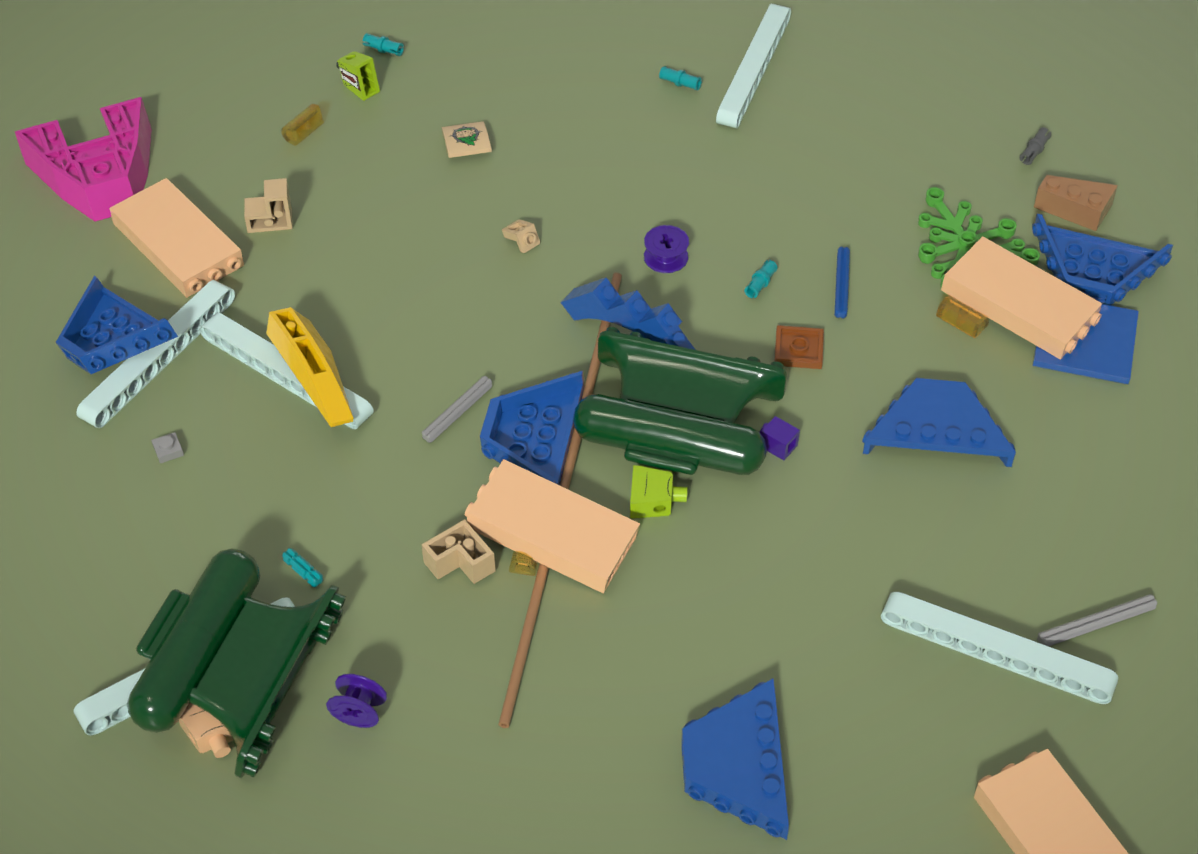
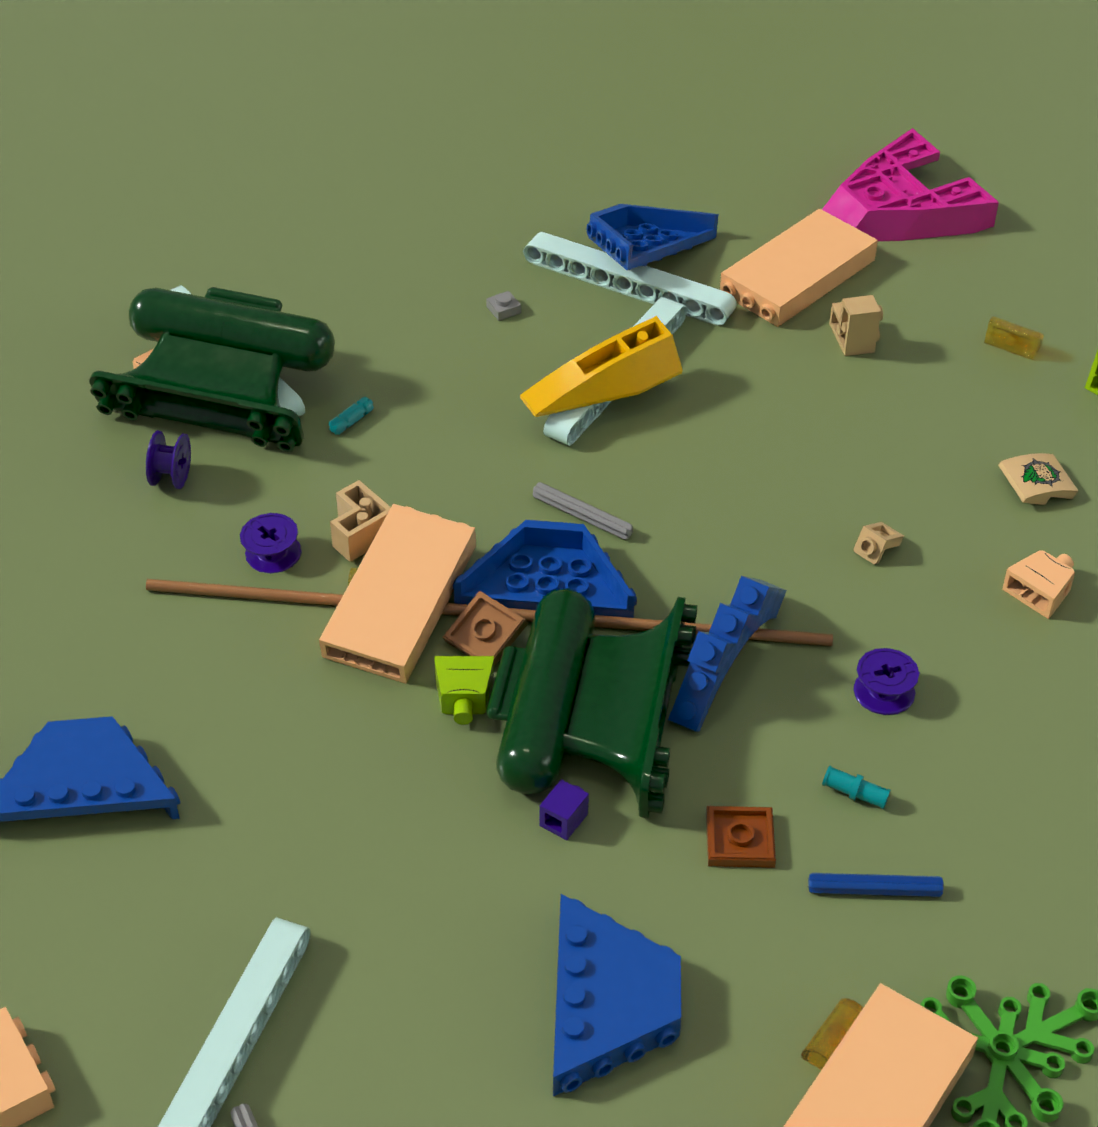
camera: 85 degrees right, 5 degrees down
none -> dark purple piece [240,513,302,574]
none -> medium nougat tile [443,591,528,666]
none -> light nougat torso [1002,550,1075,619]

